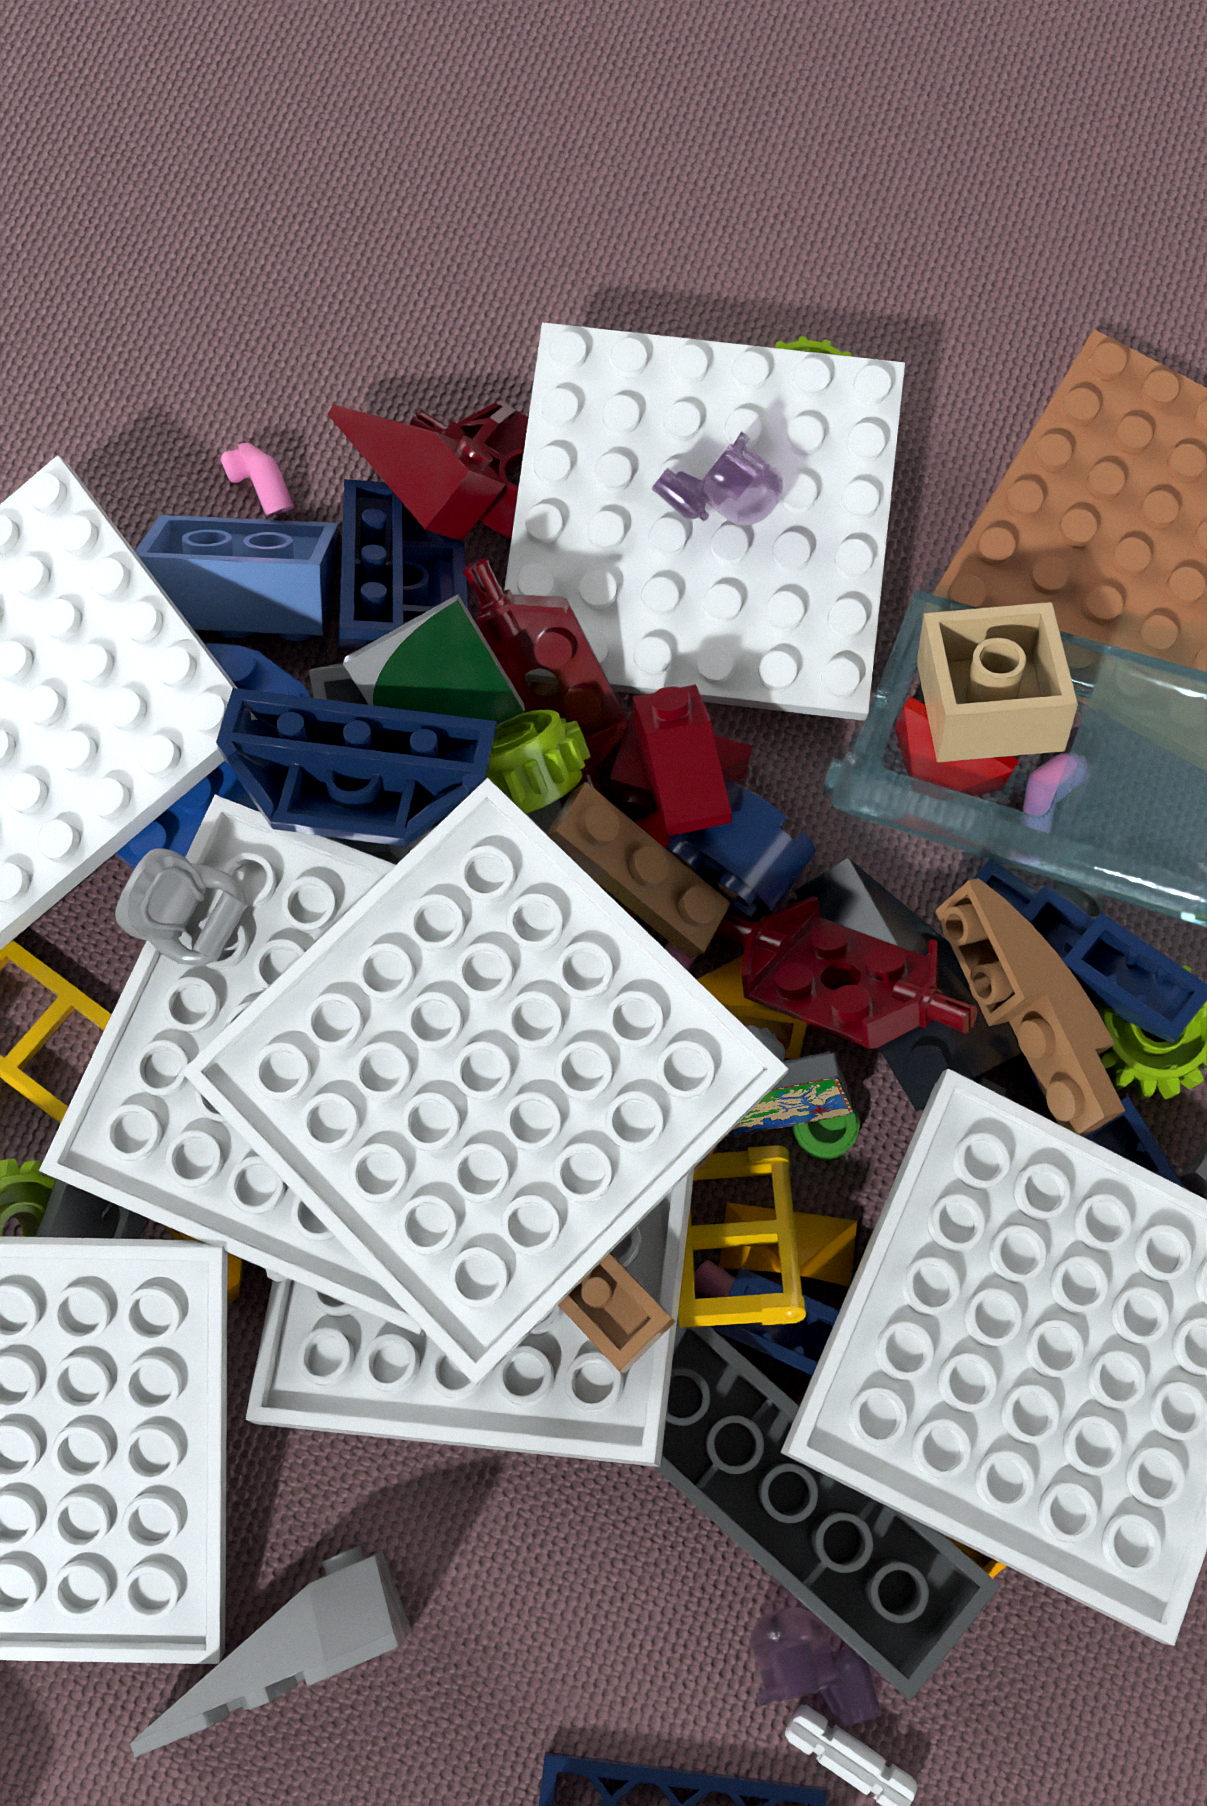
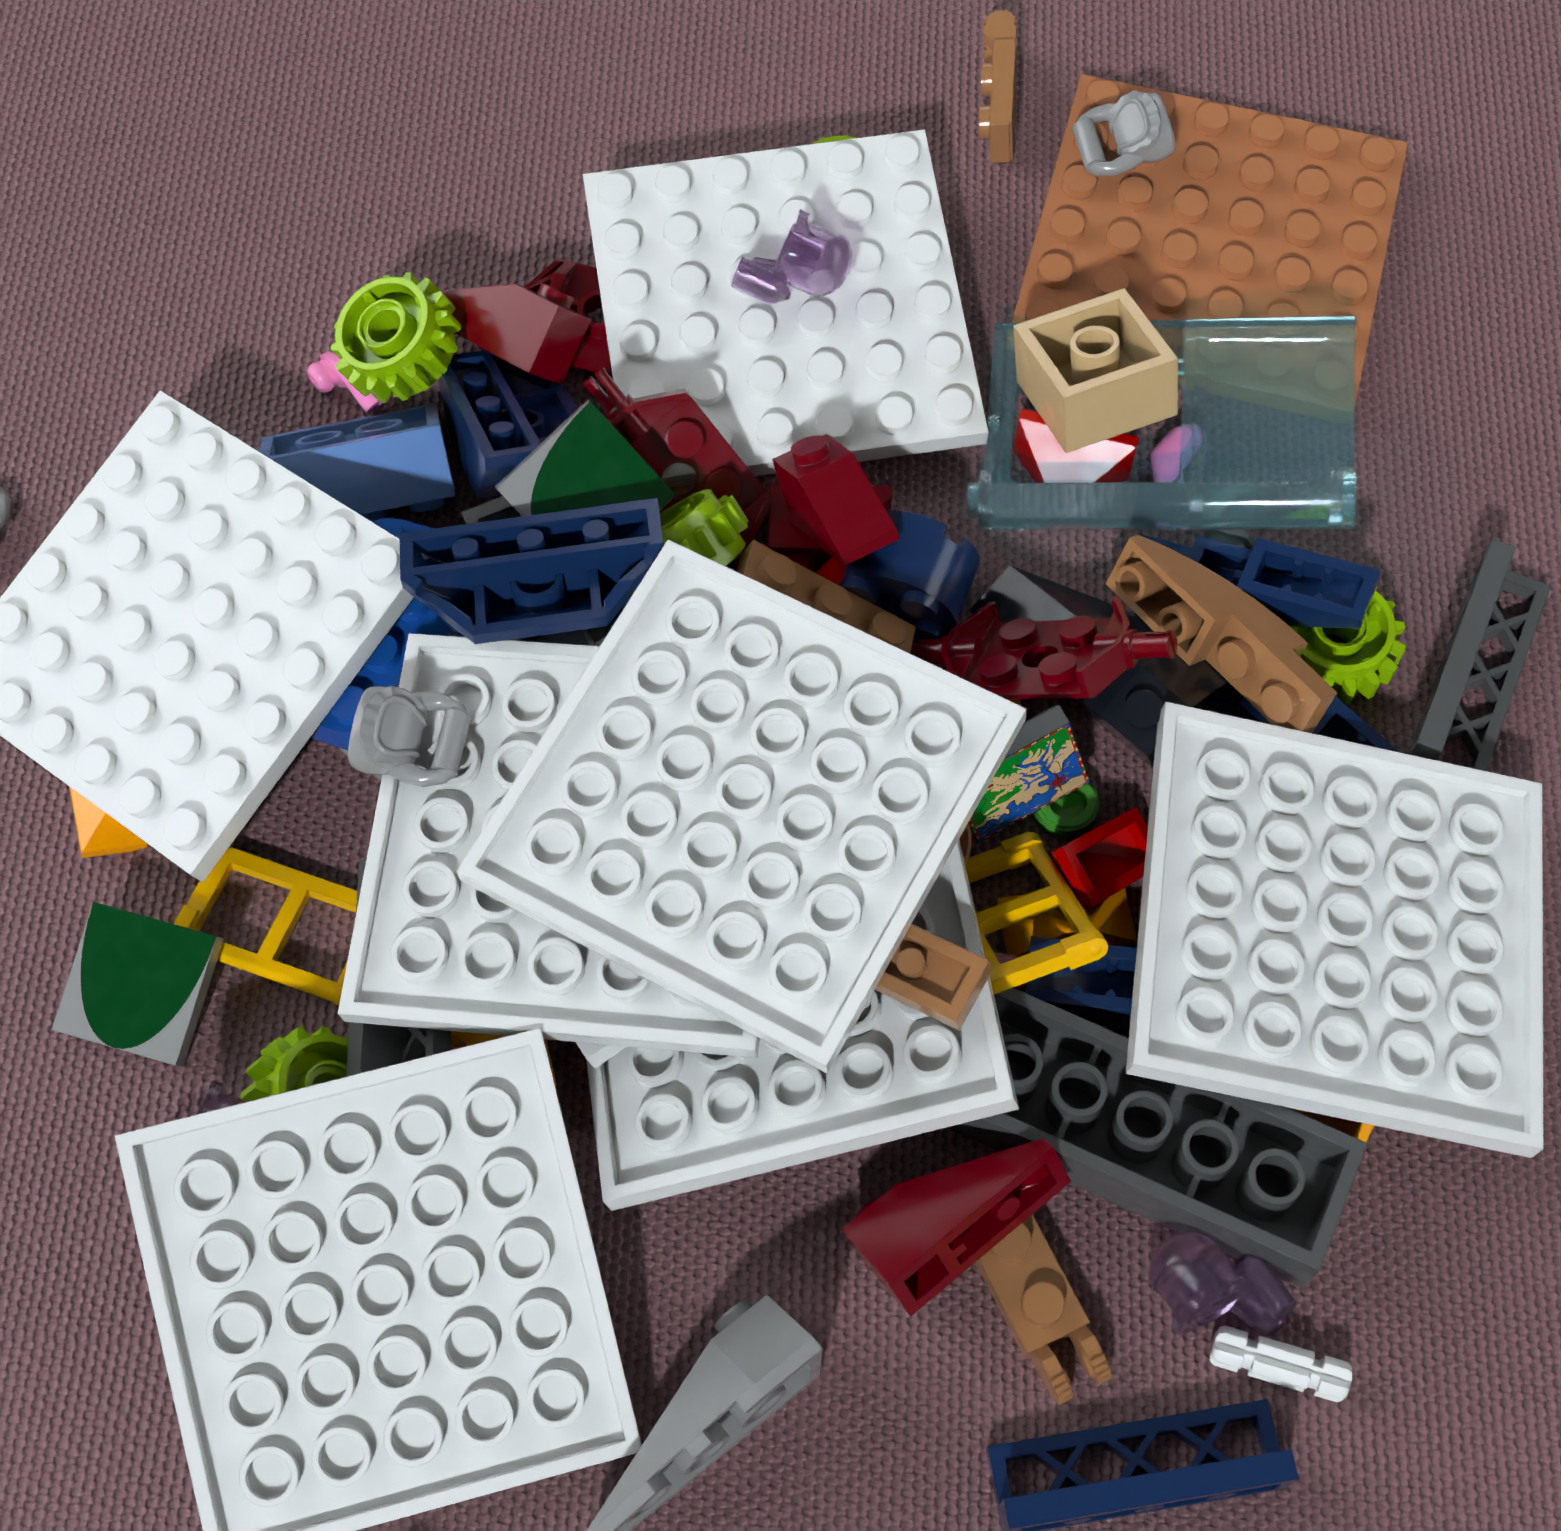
camera: 15 degrees left, 10 degrees down
none -> lime gear [331,272,461,403]
none -> dark red slope [841,1138,1071,1317]
none -> medium nougat hinge [975,1214,1112,1405]
none -> medium nougat hinge [979,9,1017,163]
none -> red slope [1048,806,1148,910]
none -> light grey piece [1072,90,1176,177]

